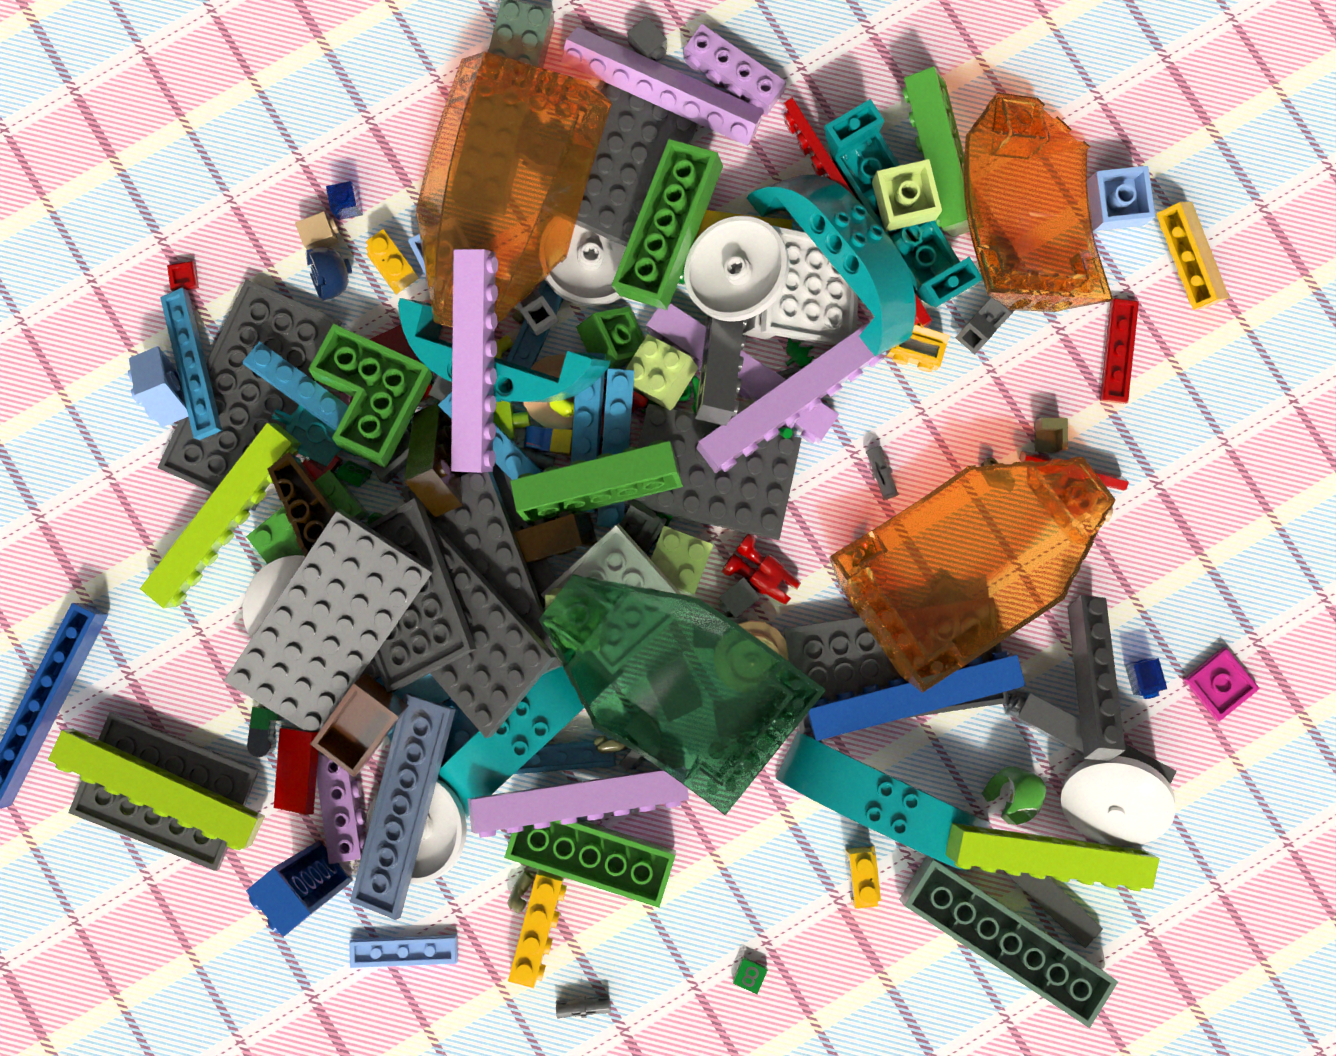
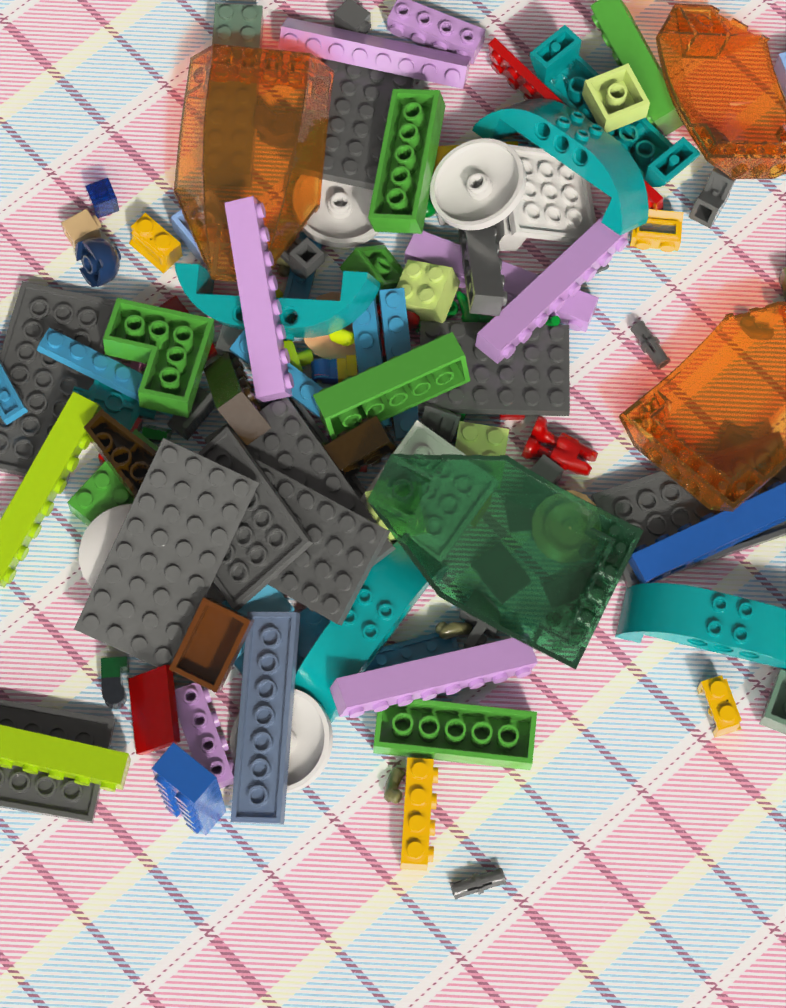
camera: 15 degrees left, 15 degrees down
light blue tile [349,934,458,968] -> none
green tile [732,957,768,995] -> none
green piece [785,338,814,368] -> none

